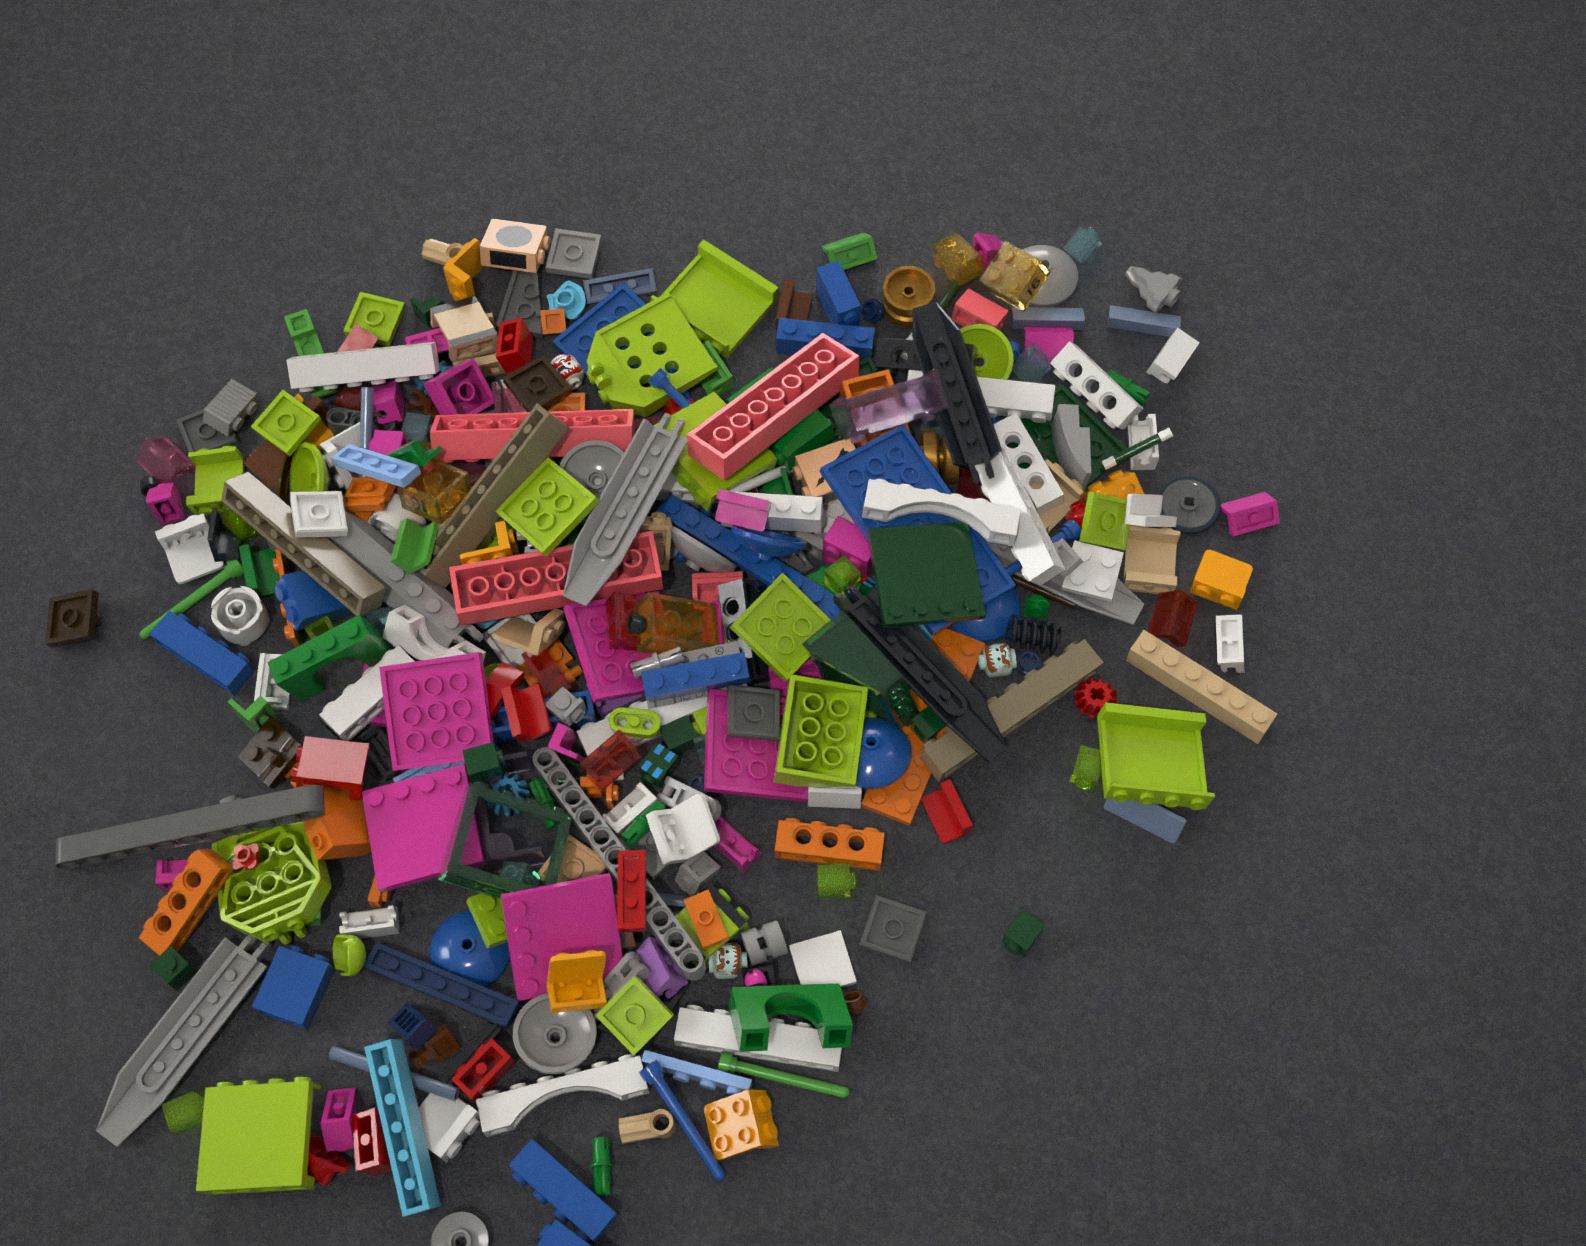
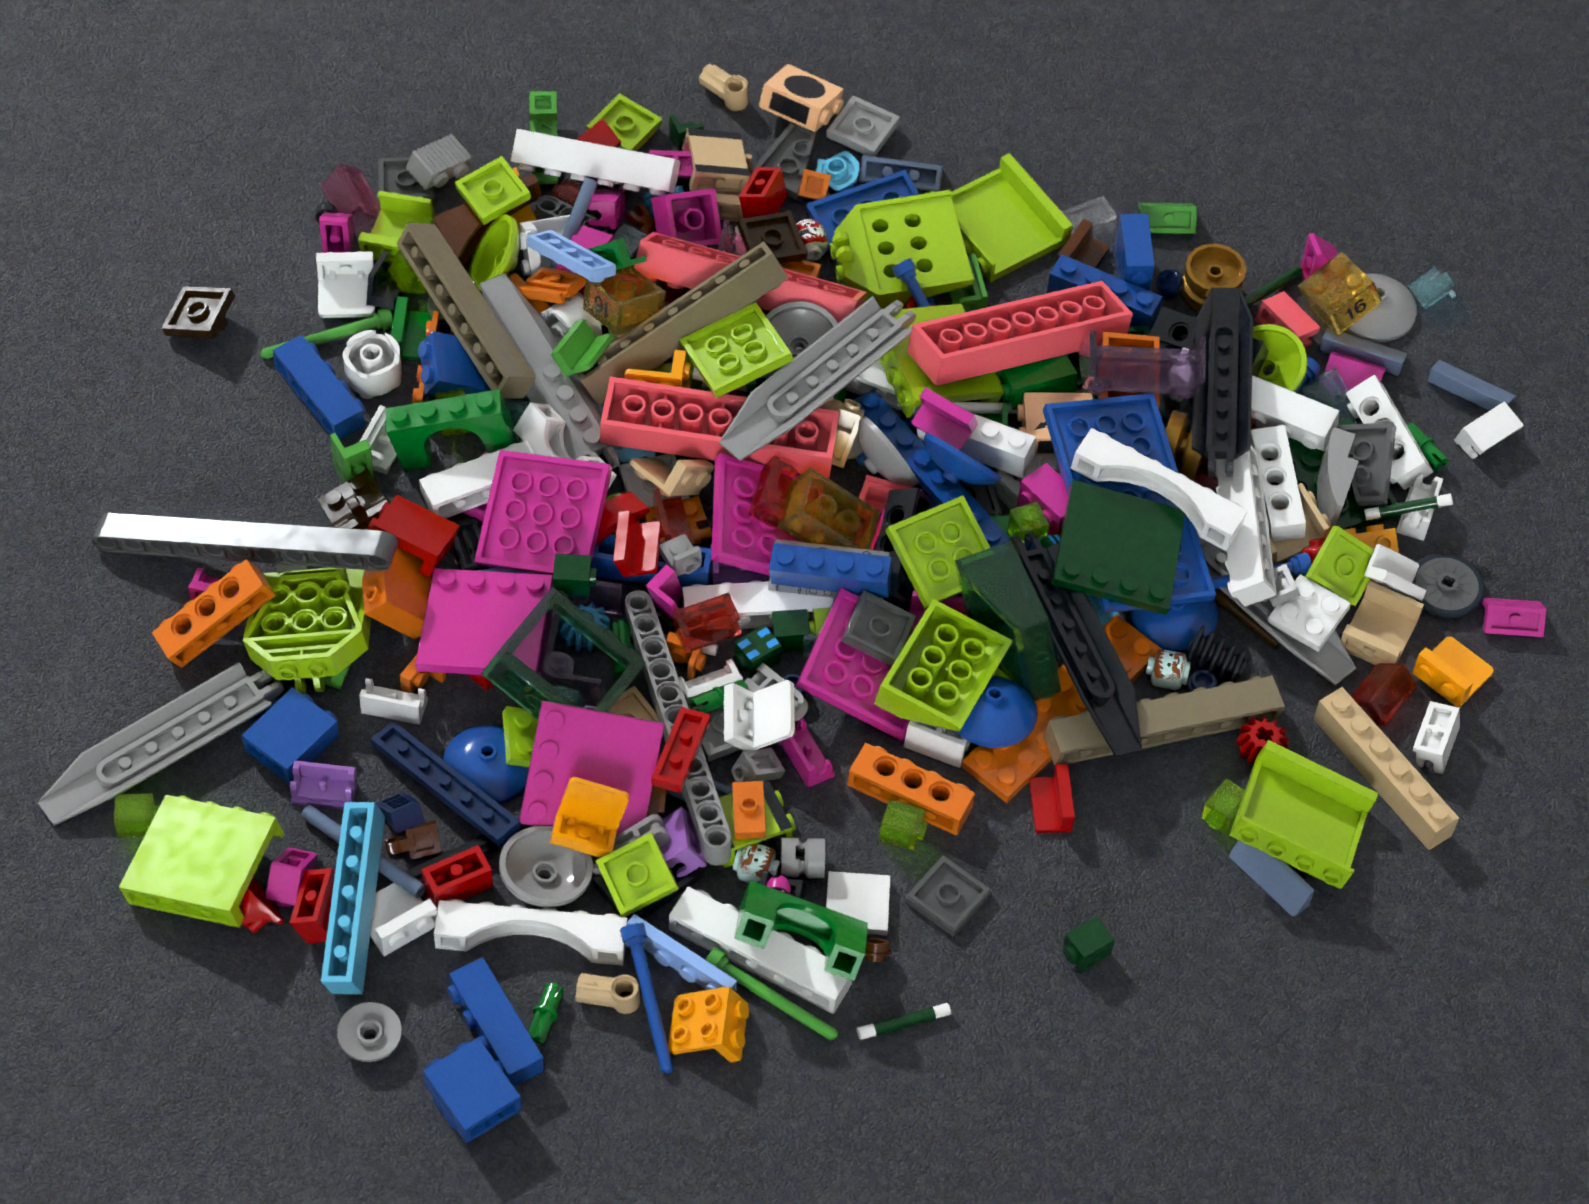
camera: 15 degrees right, 10 degrees down
dark green brick [150,945,198,991] -> none
red plate [232,843,260,870] -> none
white tile [290,491,348,538] -> none
lime hair [333,934,367,976] -> none
light orange bracket [443,238,484,301] -> none
lime plate [608,707,661,738] -> none
black hinge [627,613,647,635] -> none
light grey pin [631,646,685,679] -> none
dark green panel [910,707,946,744] -> none
clear yellow brick [932,232,984,286] -> none
green plate [1023,595,1050,618] -> none
light grey rock [1125,266,1182,313] -> none
none -> medium lavender hinge [290,761,358,810]
none -> dark green bar [857,1003,951,1040]
none -> clear tile [1061,196,1117,235]
none -> dark grey wing [1338,422,1396,506]

